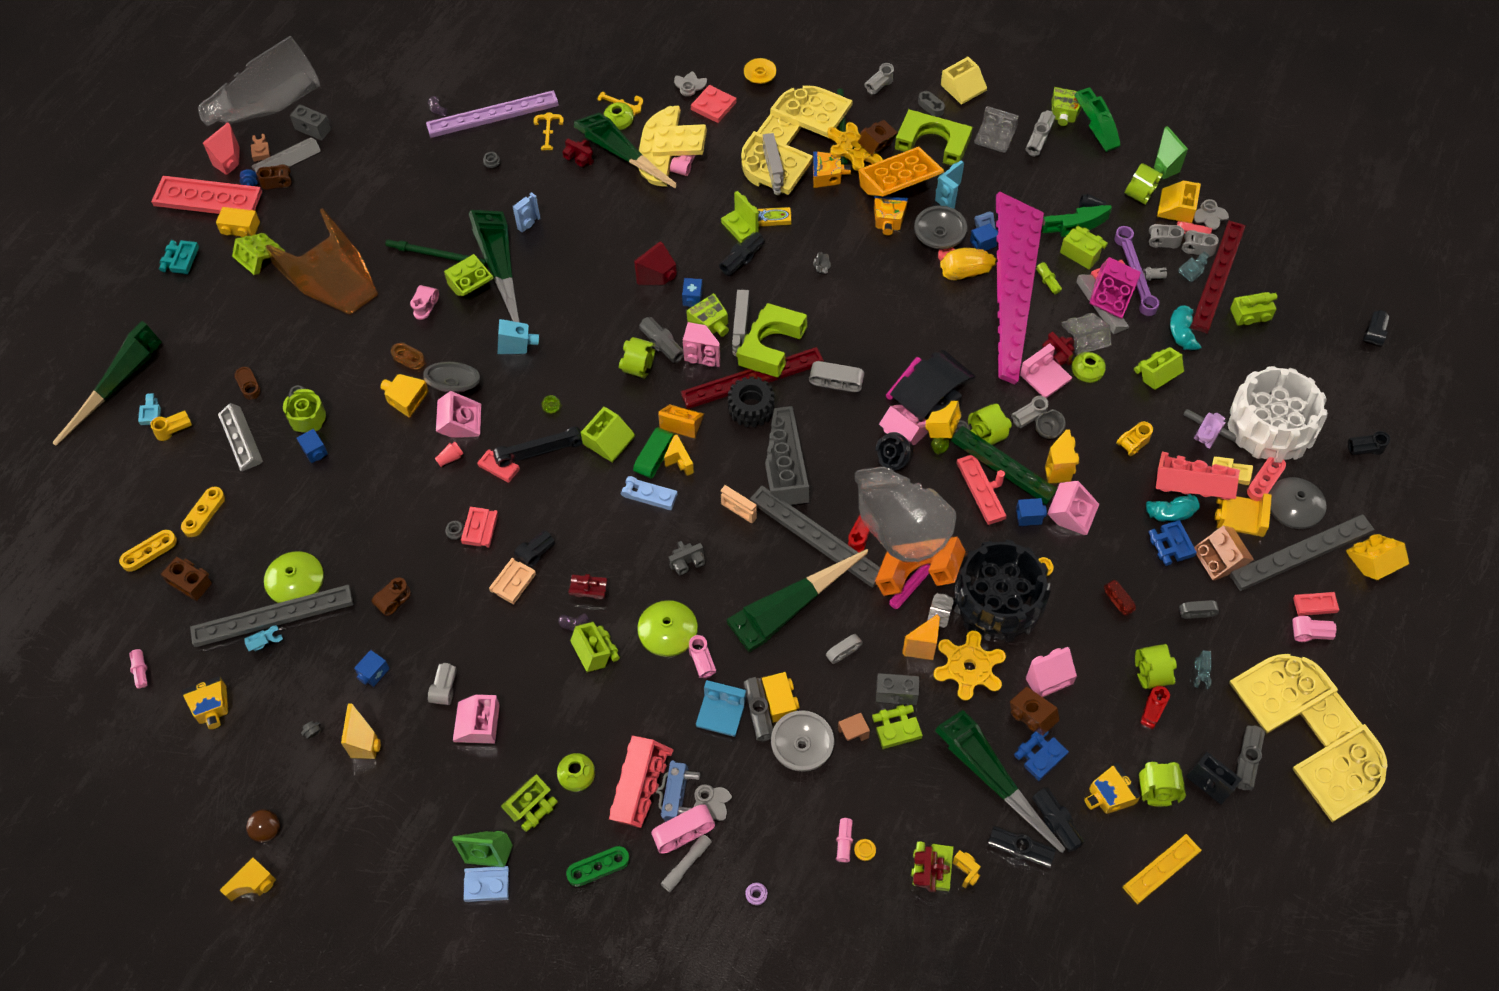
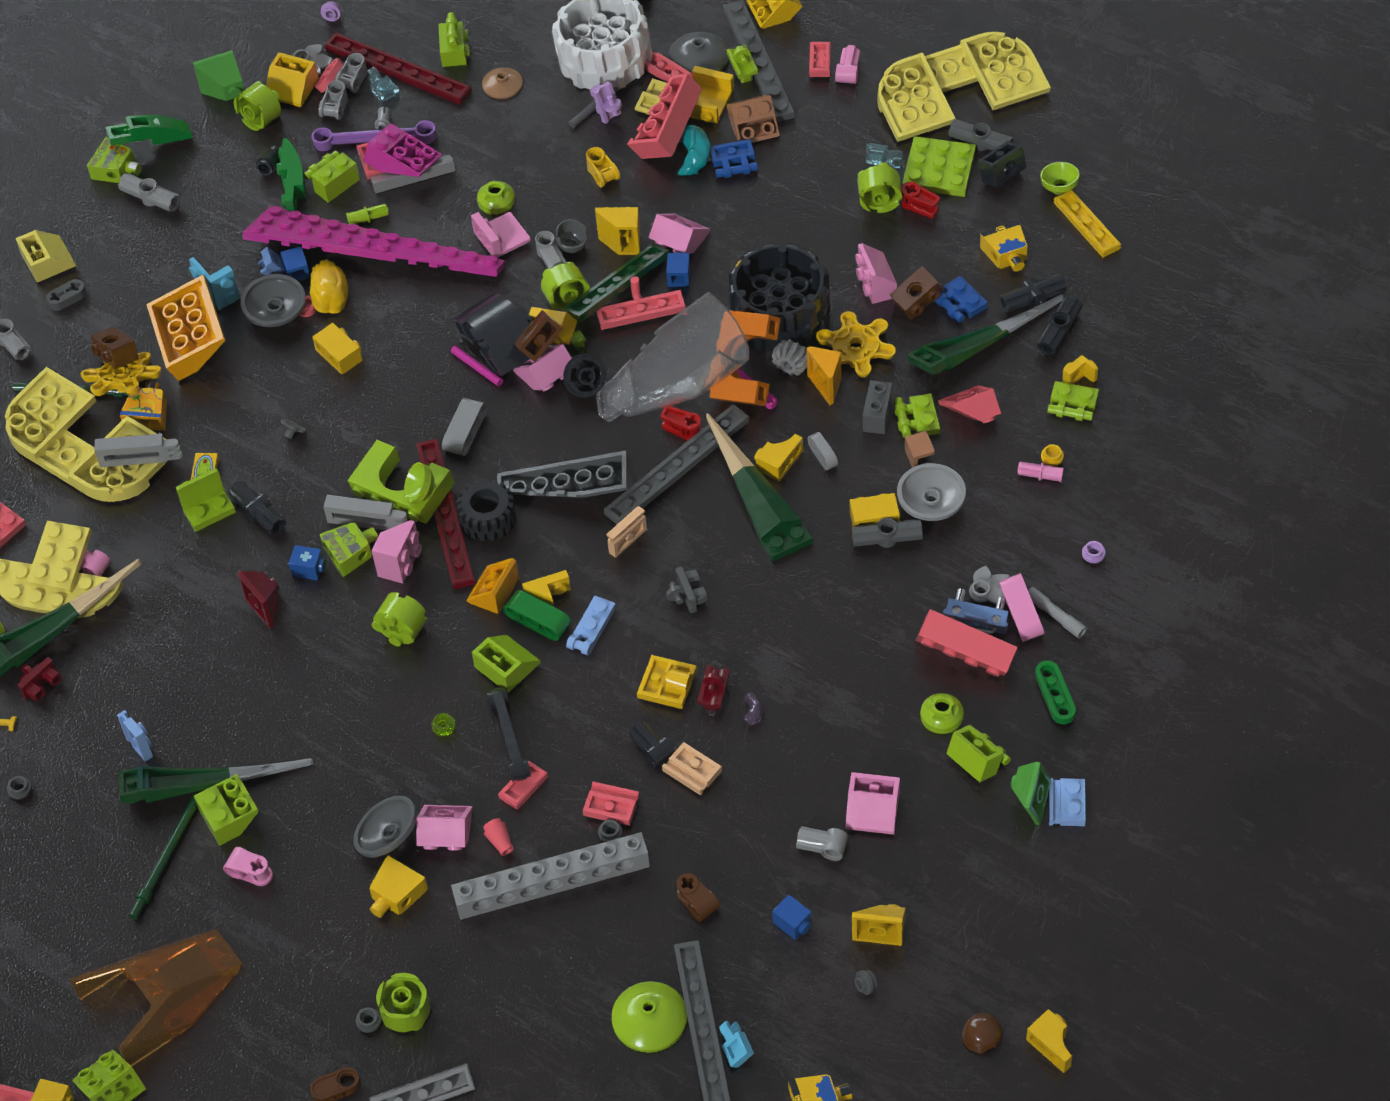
camera: 80 degrees left, 5 degrees down
blue brick [297,429,328,463] -> none
clear orange plate [391,343,425,369] -> none
medium azure torso [497,319,539,354] -> none
lime brick [570,622,620,672] -> none
lime dish [638,600,698,657] -> none
dark grey piece [639,317,684,363] -> none
bright pink piece [689,635,716,678] -> none
dark azure bracket [696,680,746,737] -> none
light orange torso [874,196,908,235] -> none
lime arch [895,109,973,165] -> none
dark red hips [913,847,950,892] -> none
clear bracket [974,106,1019,153] -> none
dark red hips [1042,331,1075,366] -> none
clear bracket [1062,313,1111,354] -> none
clear red beam [1104,580,1136,616] -> none
lime brick [1134,347,1184,390] -> none
lime brick [1139,762,1186,807] -> none
teal animal [1170,306,1201,350] -> none
dark grey beam [1179,601,1219,619] -> none
none -> yellow brick [312,323,363,375]
none -> lavender plate [321,1,341,21]
none -> lime piece [404,462,436,504]
none -> light grey brick [451,832,650,920]
none -> medium nougat dish [482,68,523,99]
none -> reddish brown brick [514,310,563,362]
none -> yellow plate [637,655,697,709]
none -> lime hips [726,44,758,83]
none -> yellow arch [754,434,803,482]
none -> lime plate [902,136,976,197]
none -> coral slope [938,385,1001,423]
none -> lime piece [1040,162,1079,195]

